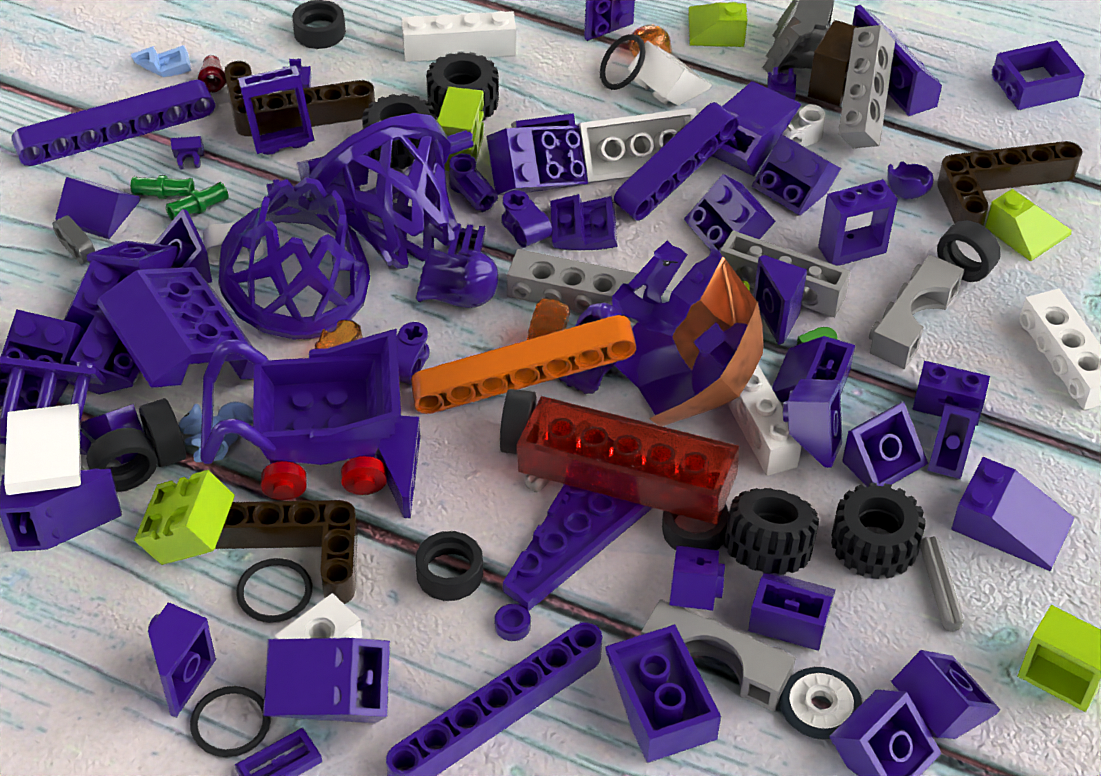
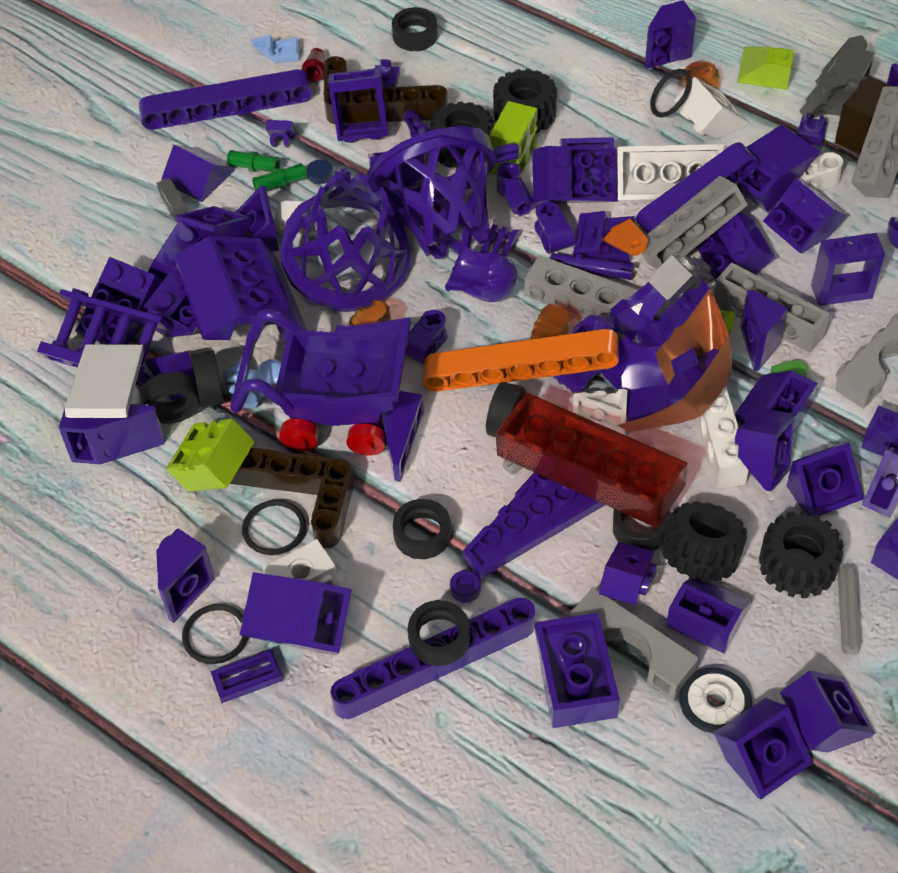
camera: 15 degrees right, 5 degrees up
white slope [402,11,516,62] -> none
none -> dark blue tile [306,160,333,184]
none -> dark purple pin [403,110,430,138]
none -> black tyre [407,600,470,666]
none -> dark purple pin [551,252,633,280]
none -> white wing [567,389,627,441]
none -> orange piece [603,219,649,256]
none -> light grey brick [642,176,748,270]
none -> light grey arch [647,255,714,301]

